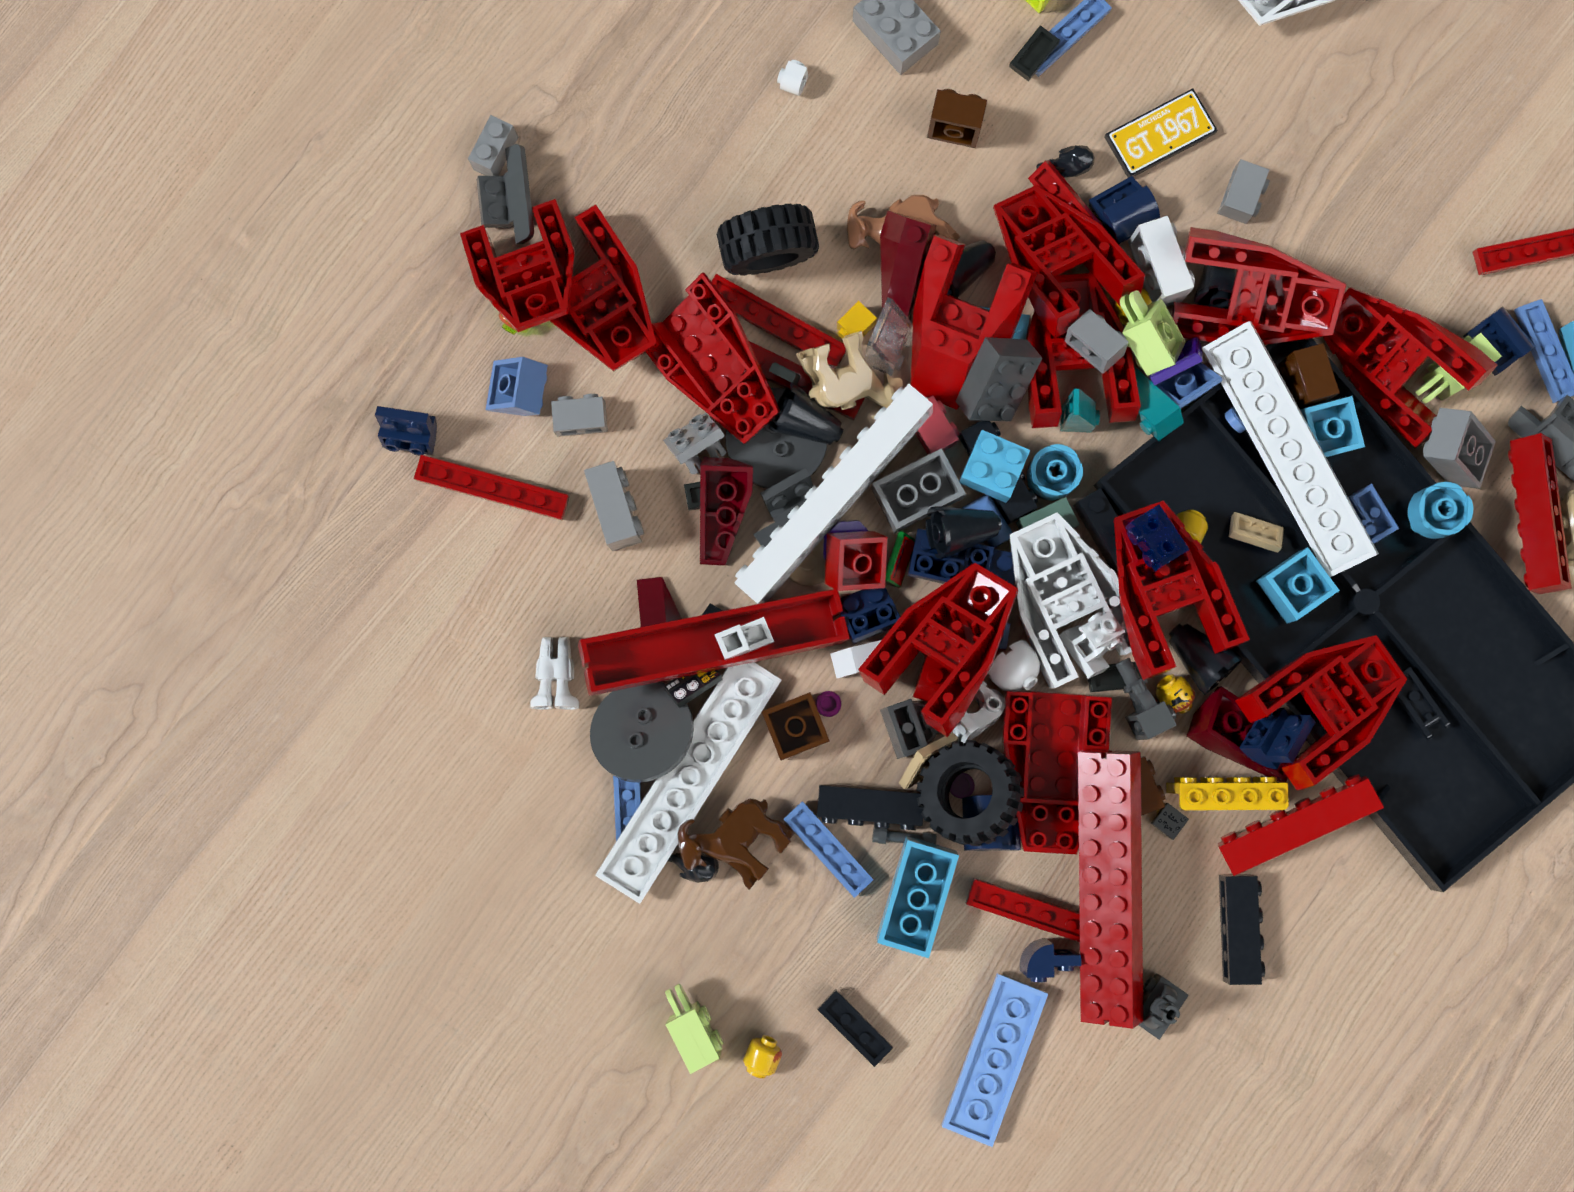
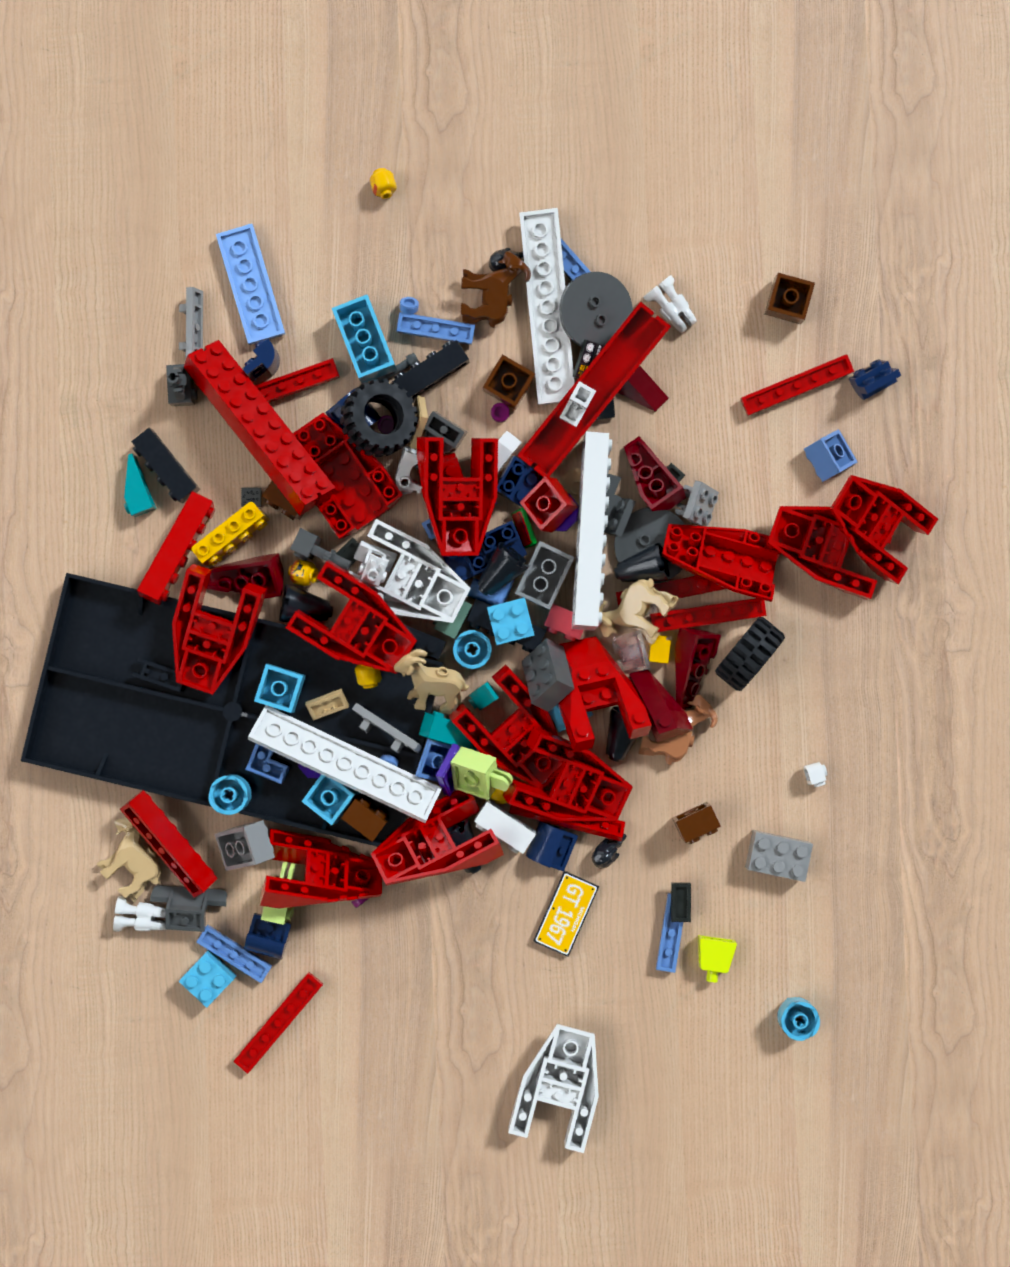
camera: 140 degrees right, 5 degrees up
light grey brick [468,115,518,176] -> none
dark grey plate [476,144,534,244] -> none
light grey brick [551,394,608,437] -> none
light grey brick [584,461,644,551] -> none
yellowish green brick [665,983,724,1074] -> none
pearl dark grey tile [769,362,801,385] -> none
black plate [817,989,893,1067] -> none
white cylinder [988,640,1041,691] -> none
light grey brick [1065,309,1128,374] -> none
clear blue brick [1126,504,1190,572] -> none
light grey brick [1217,159,1270,224] -> none
dark blue brick [1240,708,1316,769] -> none
none -> teal slope [124,453,157,517]
none -> light grey hinge [179,287,203,358]
none -> light grey hinge [352,703,422,753]
none -> tan animal [394,649,469,714]
none -> medium blue tile [399,297,419,314]
none -> dark red wedge [675,628,721,708]
none -> reddish brown brick [764,273,815,325]

